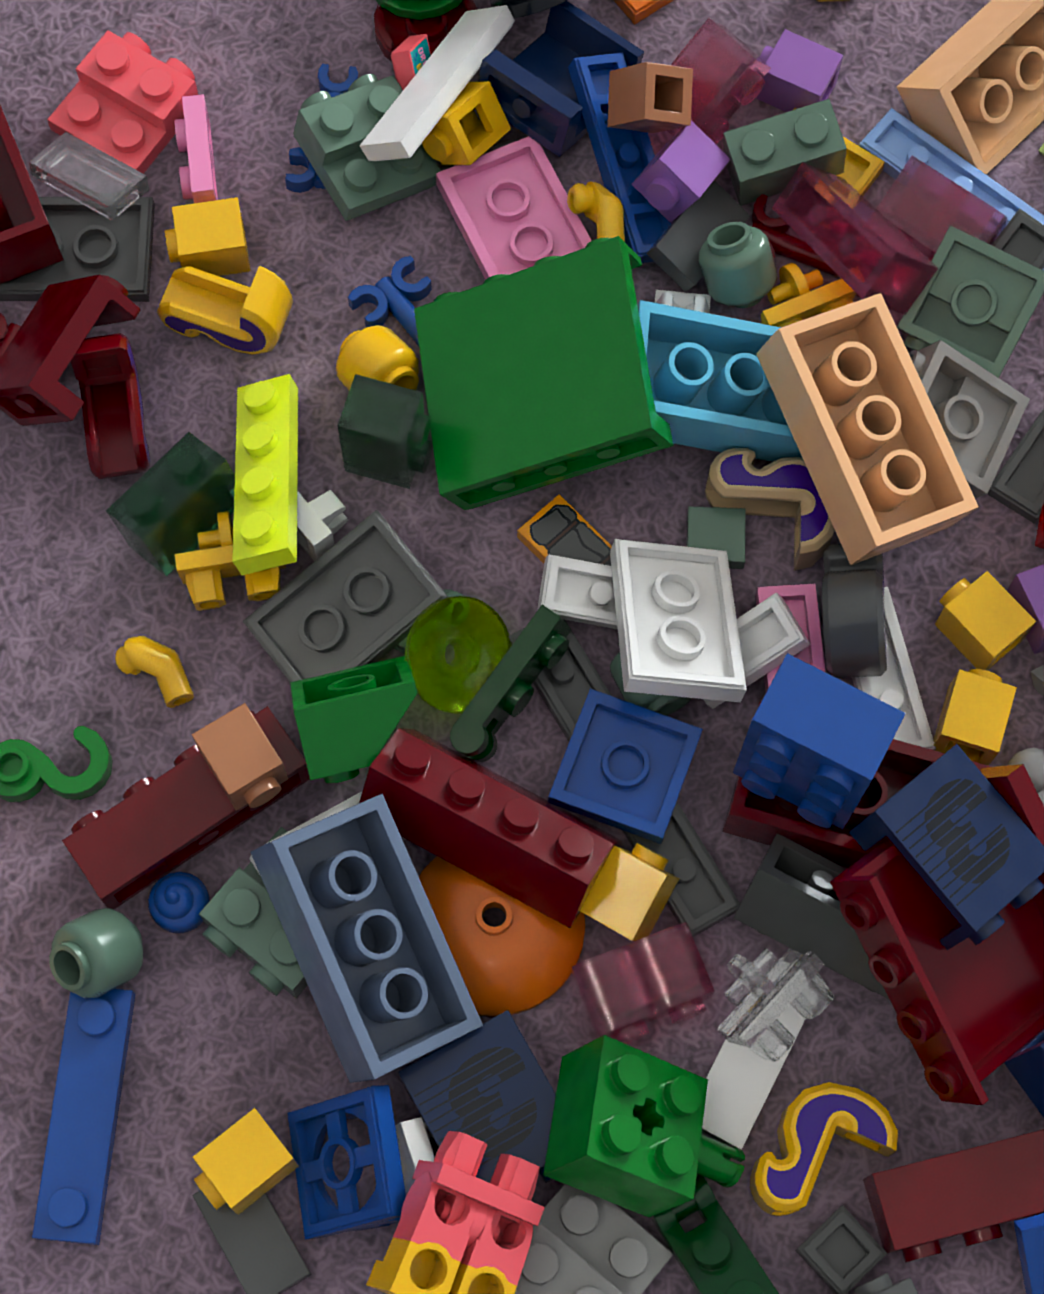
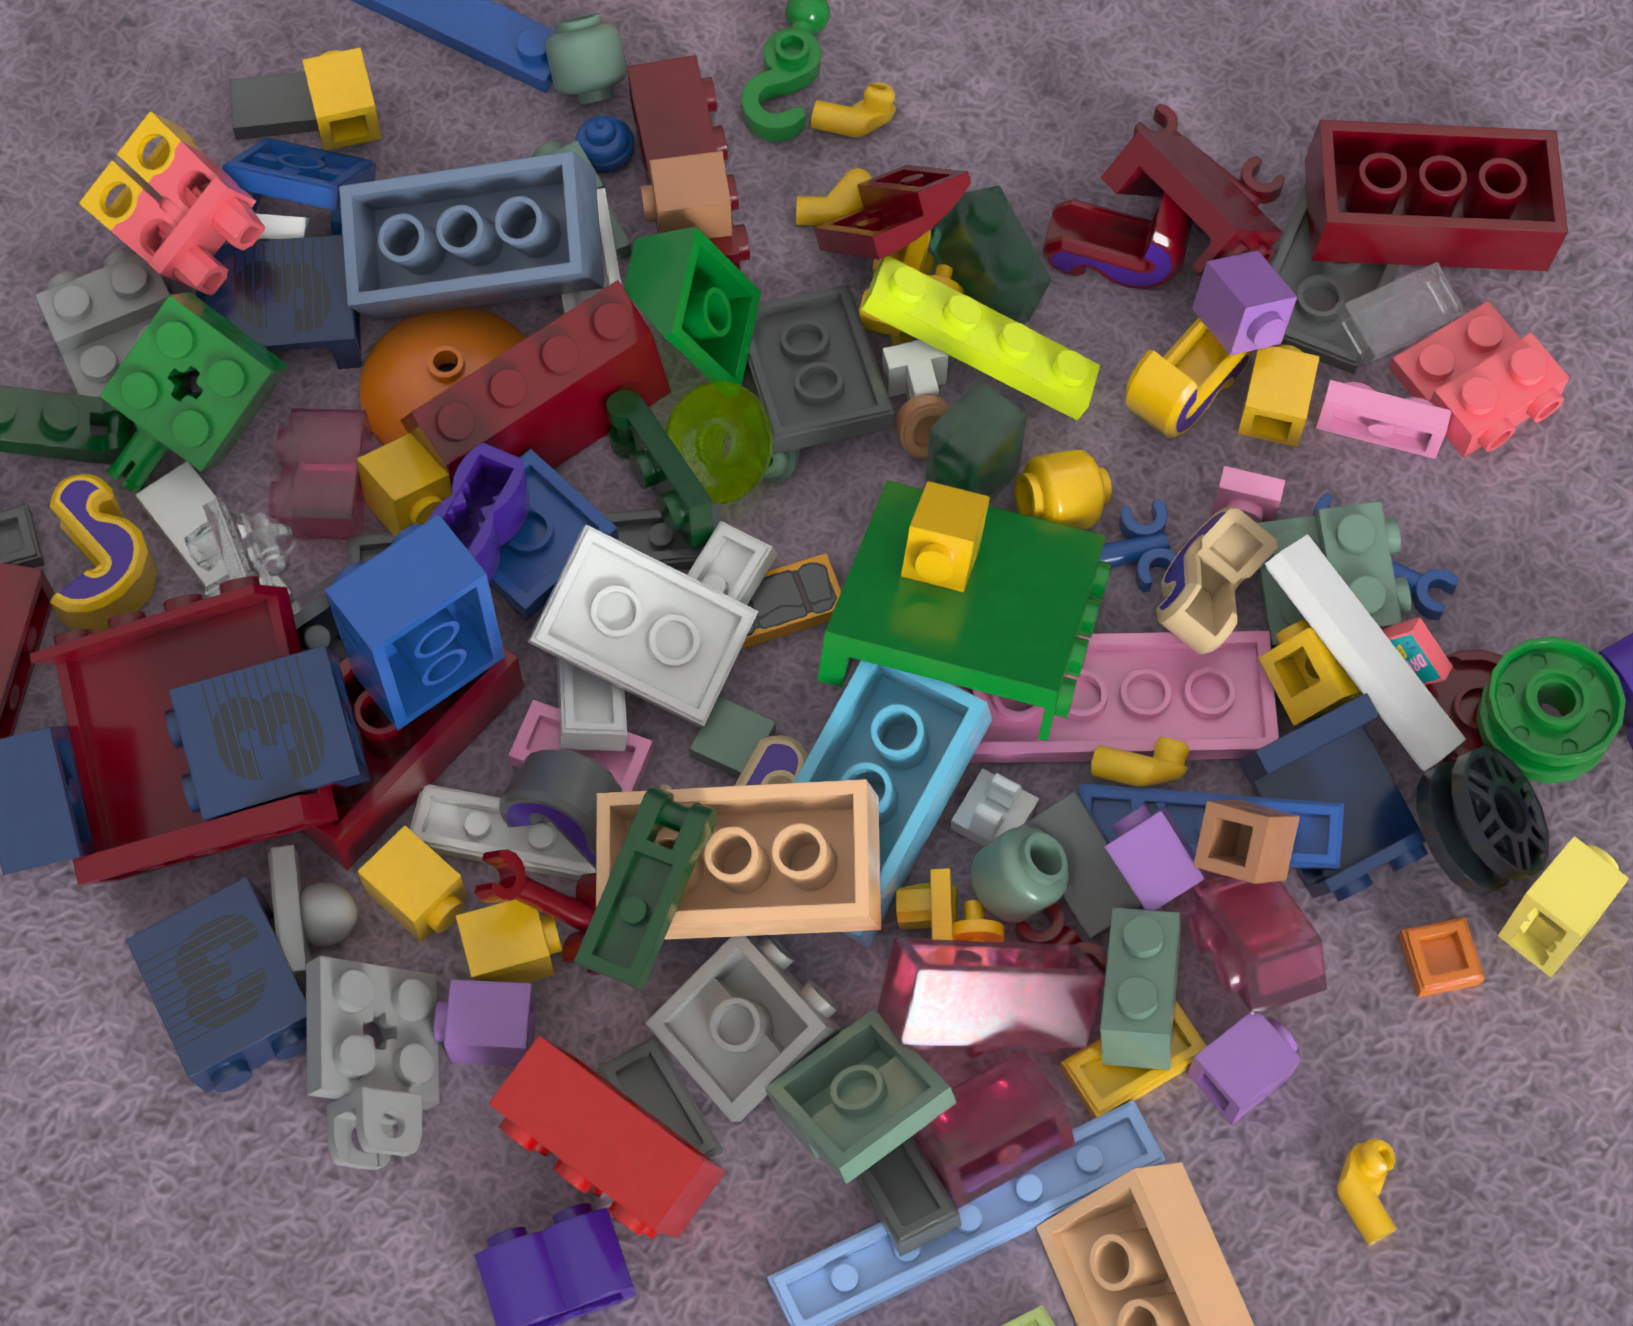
camera: 115 degrees right, 5 degrees down
none -> dark purple brick [427,442,530,583]
none -> dark red bar [474,849,601,975]
none -> dark green plate [574,786,717,991]
none -> yellow arm [811,82,896,138]
none -> dark red slope [814,165,971,260]
none -> nougat tile [894,394,959,459]
none -> yellow brick [901,481,990,593]
none -> tan animal [1156,506,1277,654]
none -> medium lavender brick [1192,250,1297,355]
none -> bright pink plate [1212,466,1286,523]

